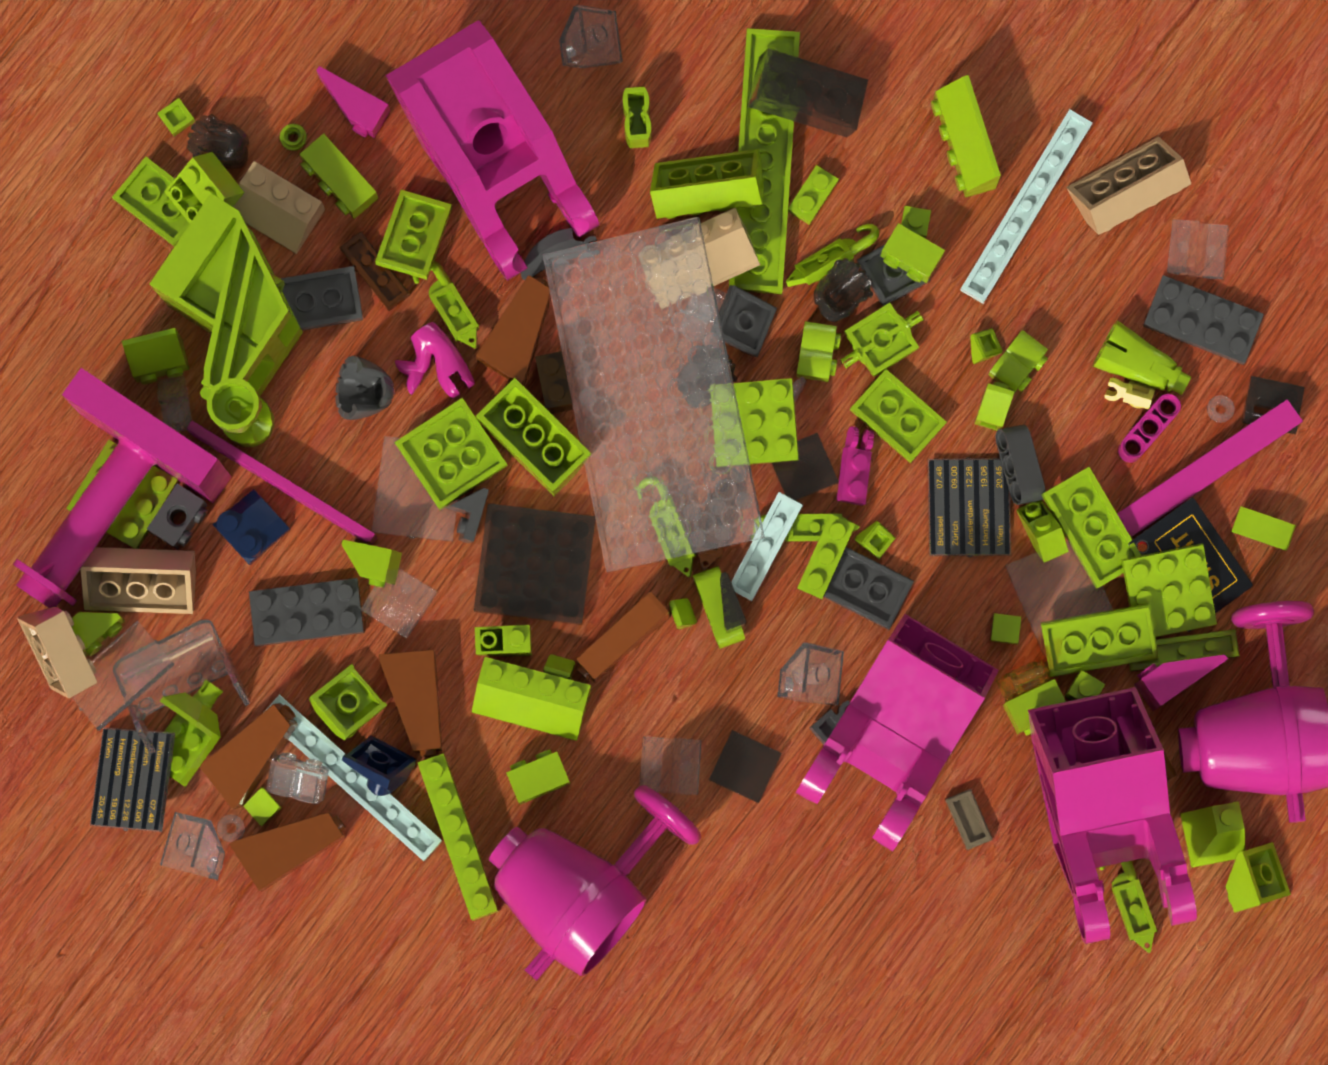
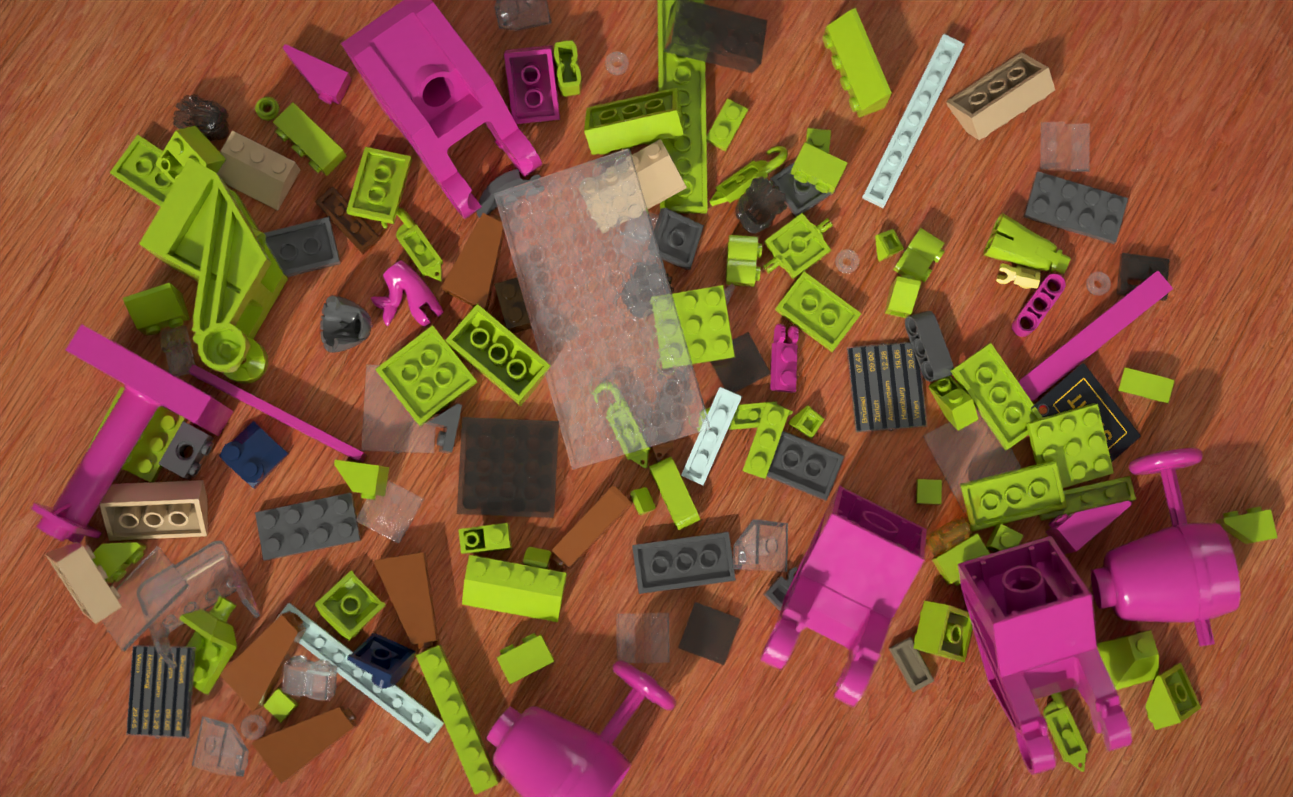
camera: 10 degrees left, 0 degrees up
lime plate [157,98,196,136] -> none
clear smoke slope [720,572,747,633] -> none
none -> dark pink slope [504,45,560,124]
none -> clear plate [605,52,629,75]
none -> dark grey plate [632,532,736,594]
none -> clear plate [835,249,859,273]
none -> lime slope [913,601,973,662]

